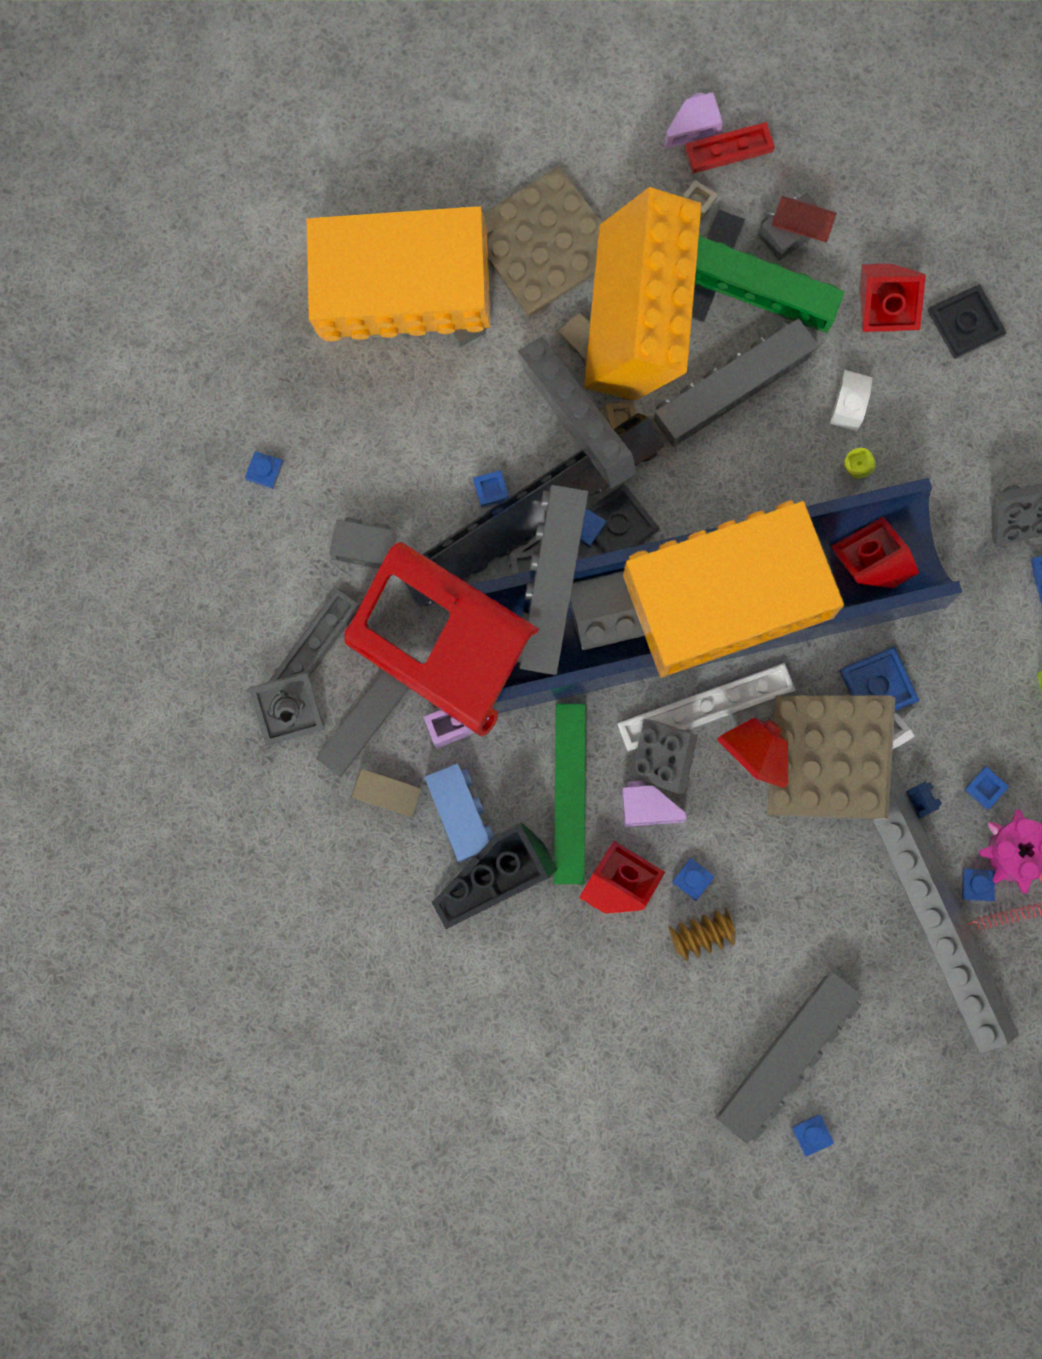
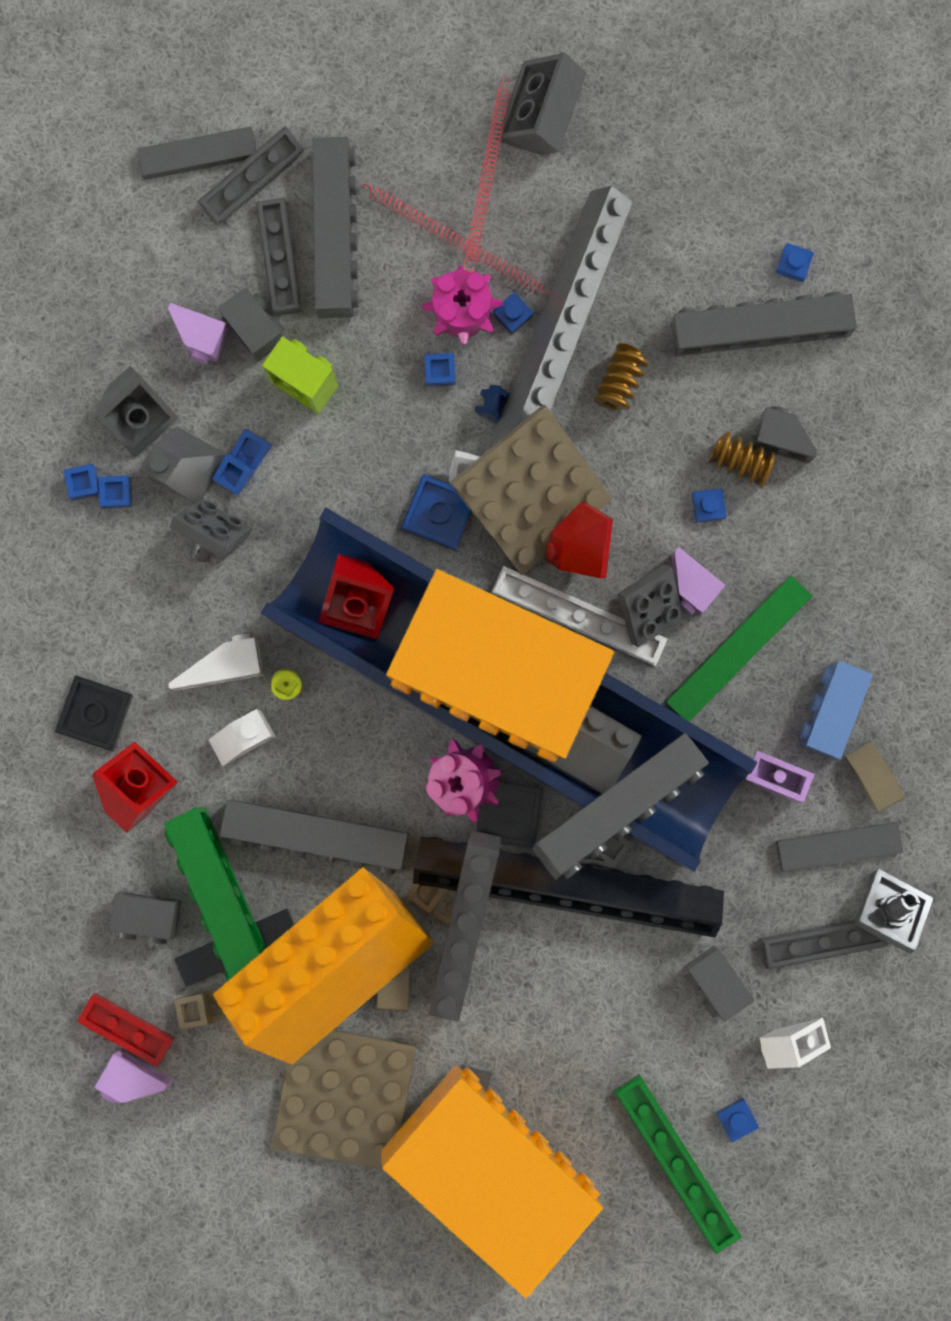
camera: 135 degrees left, 5 degrees up
red piece [344,542,539,737] -> none
black wedge [432,822,558,929] -> none
blue plate [473,470,509,508] -> none
red slope [579,841,665,914] -> none
blue tile [580,508,606,548] -> none
clear red tile [772,196,837,243] -> none
none -> white slope [169,634,264,691]
none -> dark pink brick [426,739,502,822]
none -> pearl gold piece [594,343,649,410]
none -> green tile [614,1074,742,1254]
none -> dark grey slope [753,406,817,463]
none -> white slope [759,1018,831,1069]

